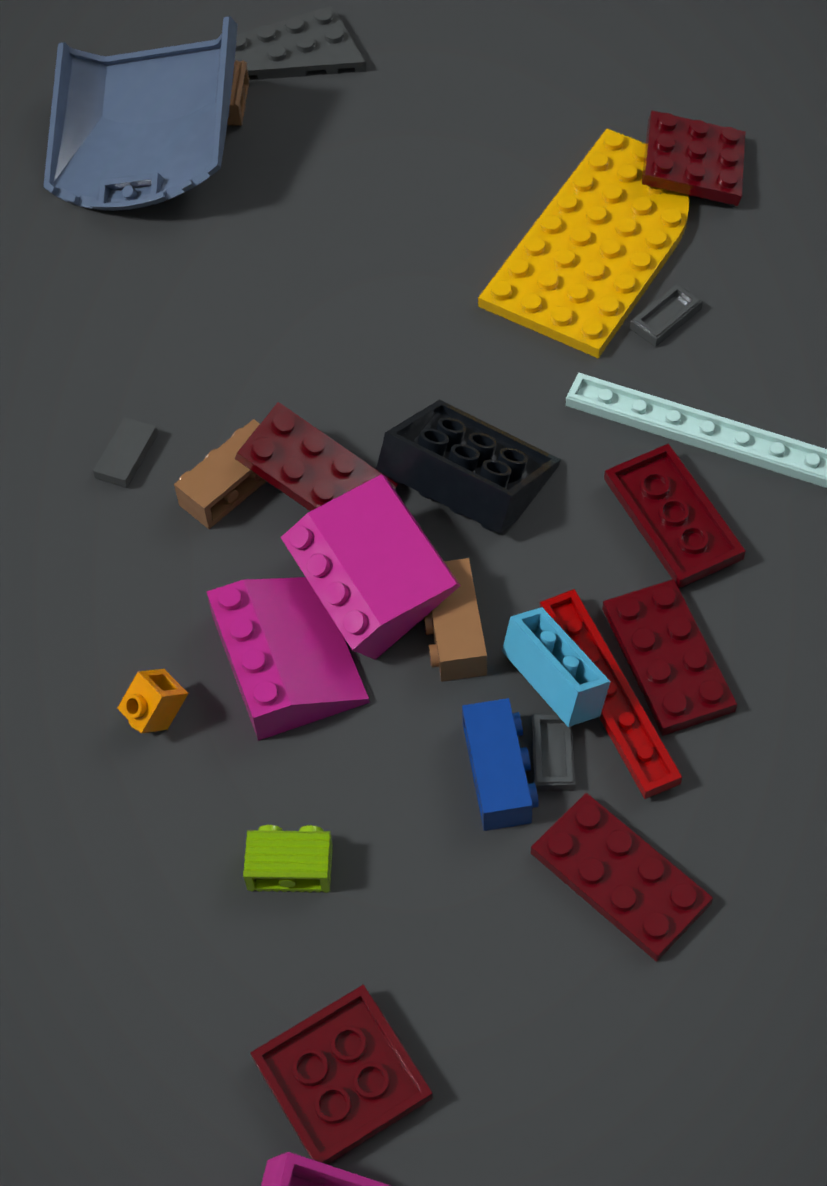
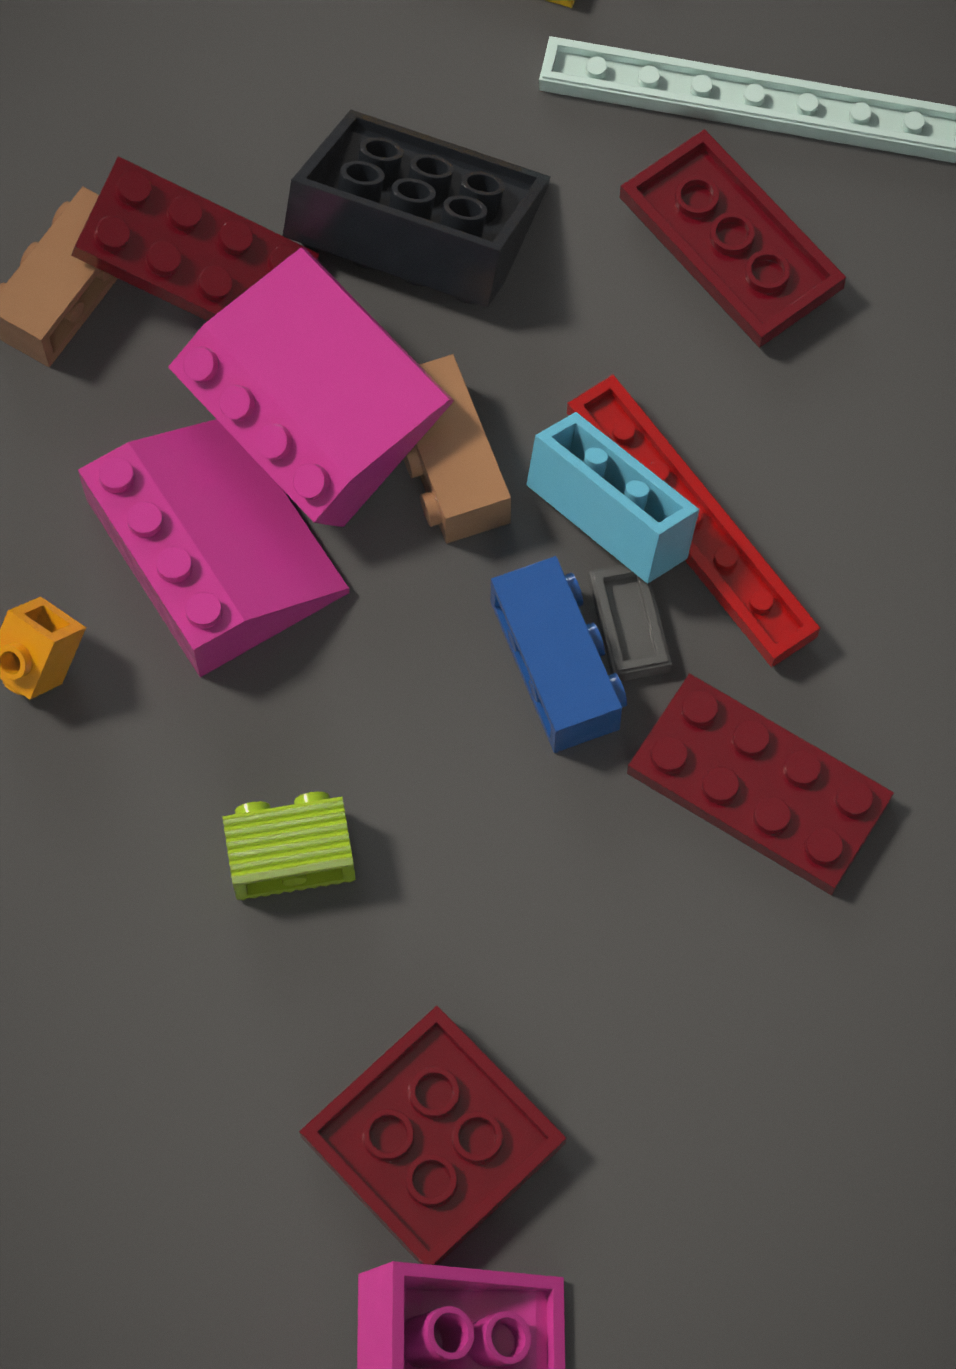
camera: 15 degrees left, 10 degrees up
dark red plate [602,579,737,736] -> none

